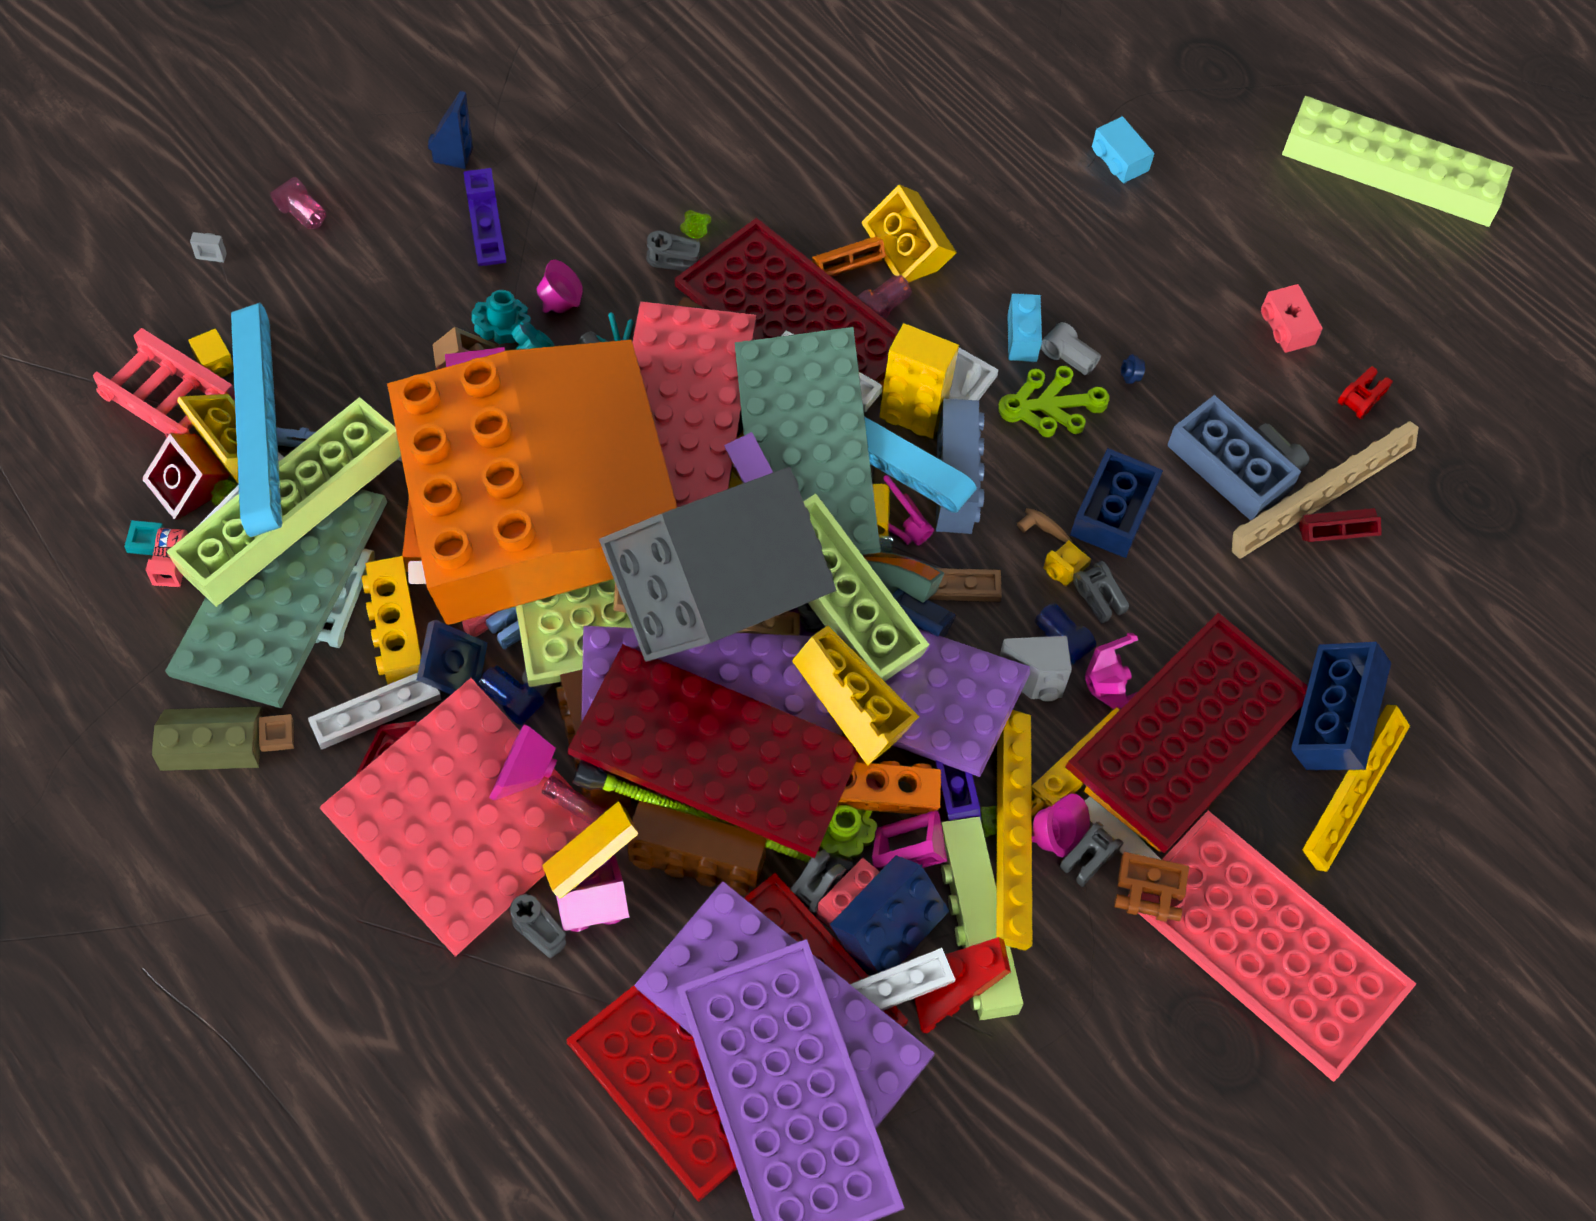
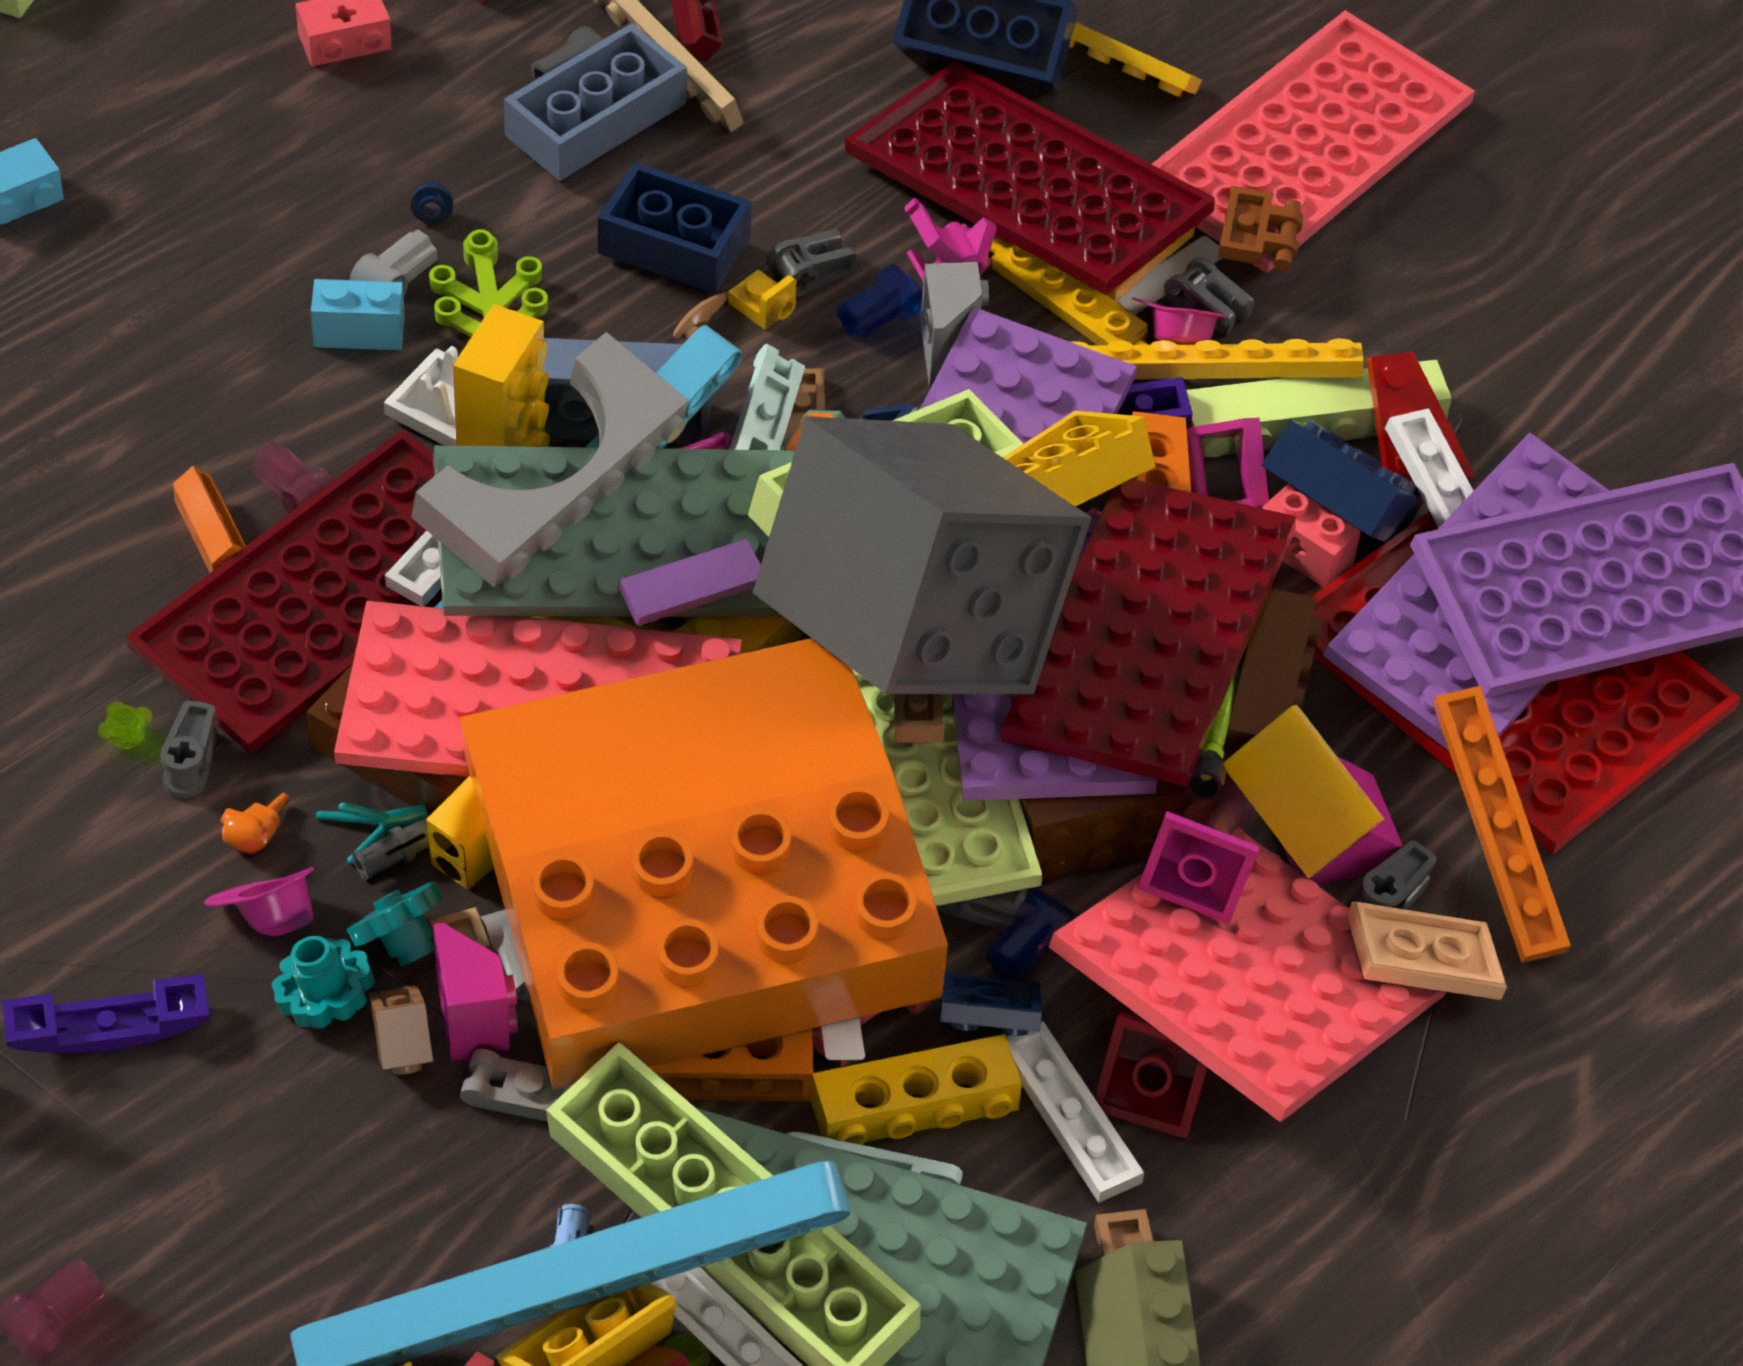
camera: 90 degrees left, 10 degrees down
dark grey piece [790,849,846,915] -> none
yellow slope [861,185,957,285] -> none
none -> orange piece [220,793,290,854]
none -> light grey arch [411,332,689,588]
none -> light aqua plate [728,344,805,450]
none -> light nougat tile [1347,902,1507,1000]
none -> orange plate [1433,685,1571,963]

